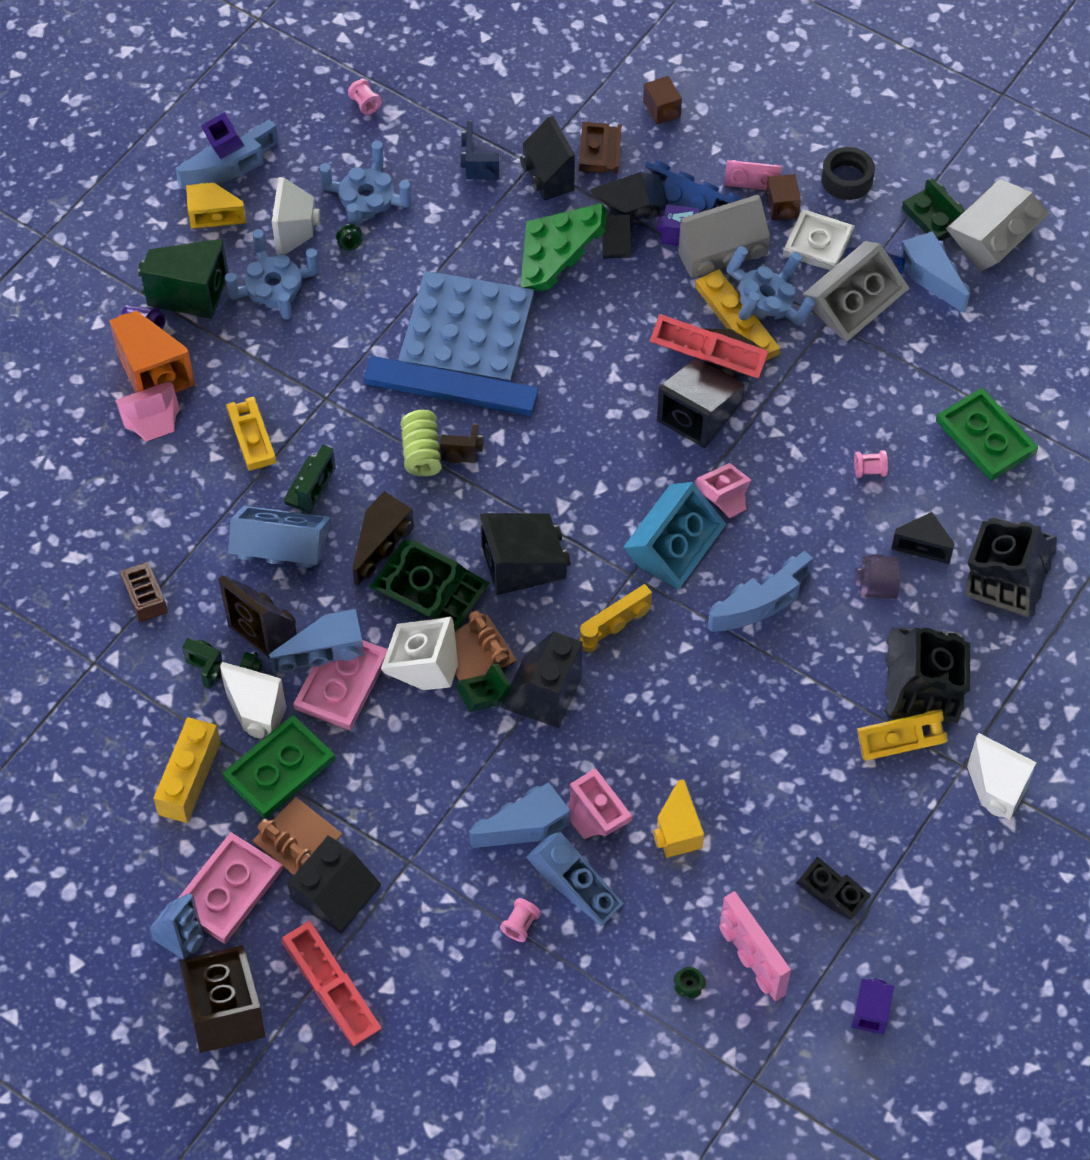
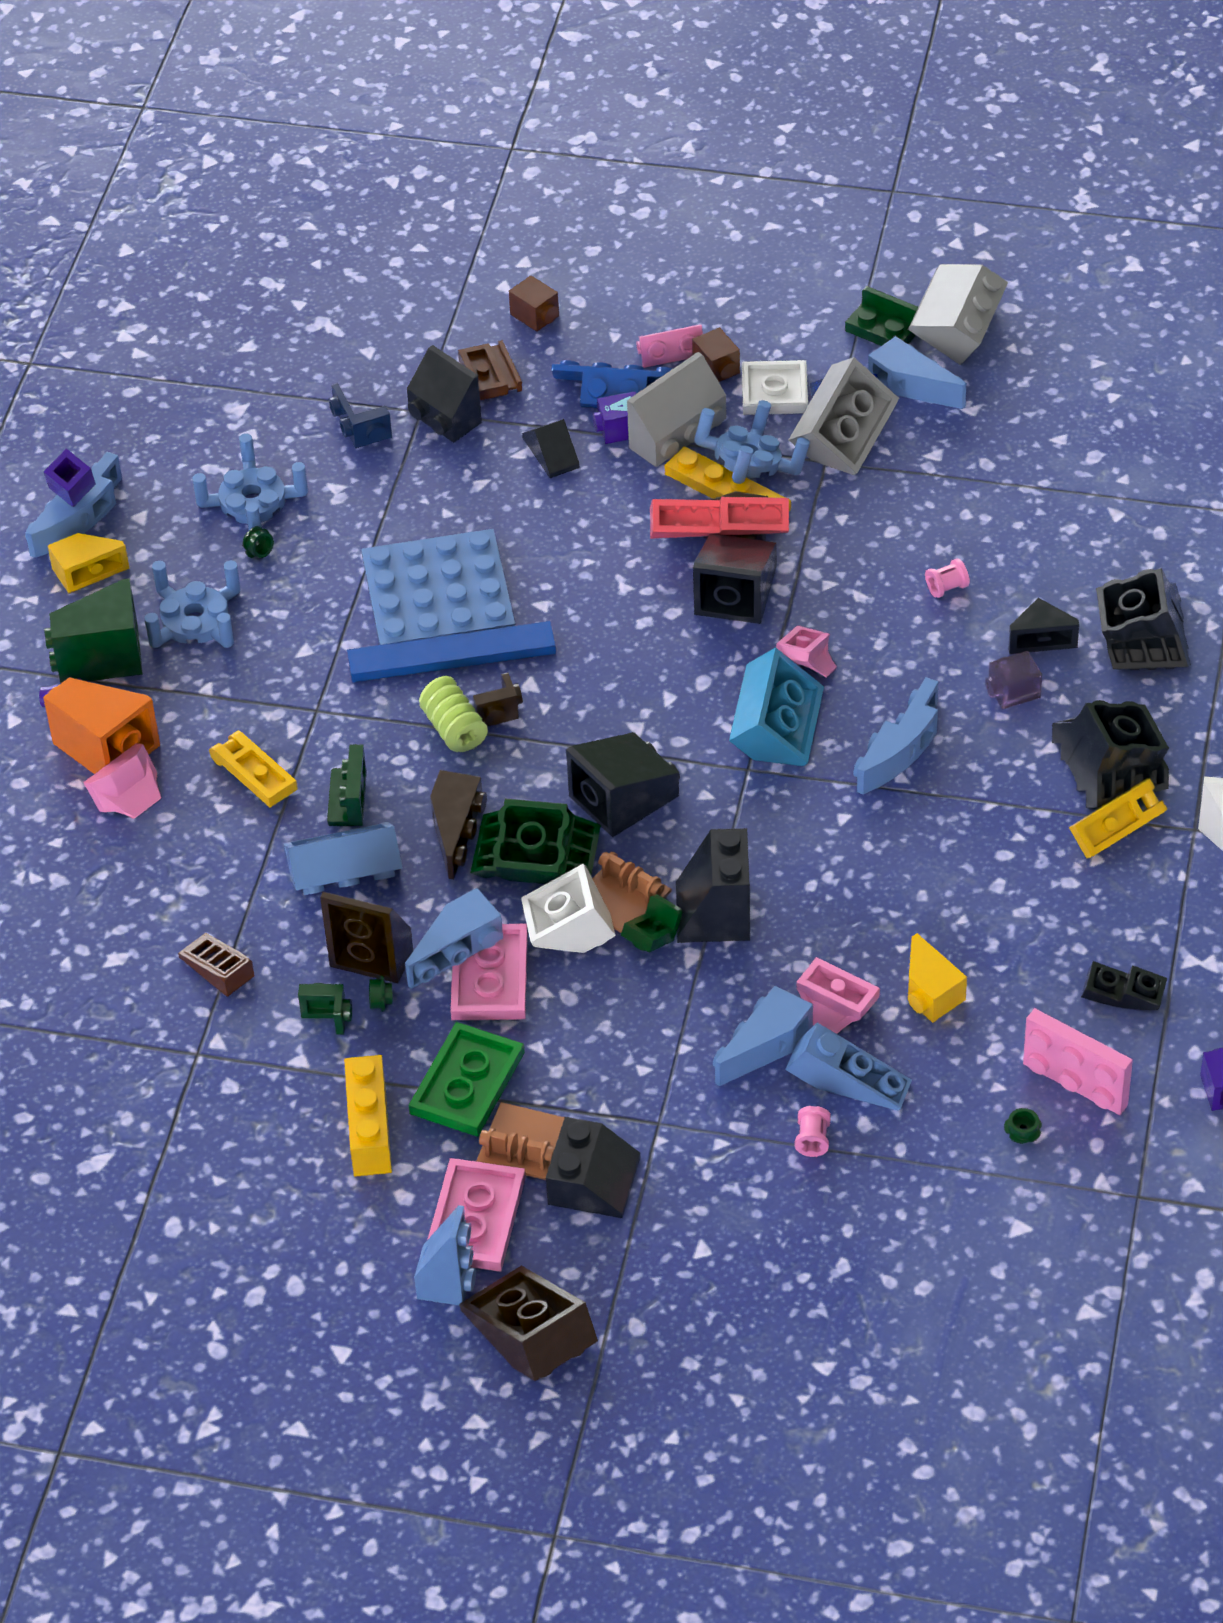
camera: 20 degrees left, 10 degrees down
white slope [220,662,286,739] -> none
white slope [272,177,320,255] -> none
coral slope [281,920,382,1047] -> none
bright pink bush [348,79,382,115] -> none
green plate [521,203,607,292] -> none
yellow plate [580,584,652,652] -> none
black slope [591,172,668,220] -> none
black tyre [821,147,875,200] -> none
green plate [936,387,1038,481] -> none

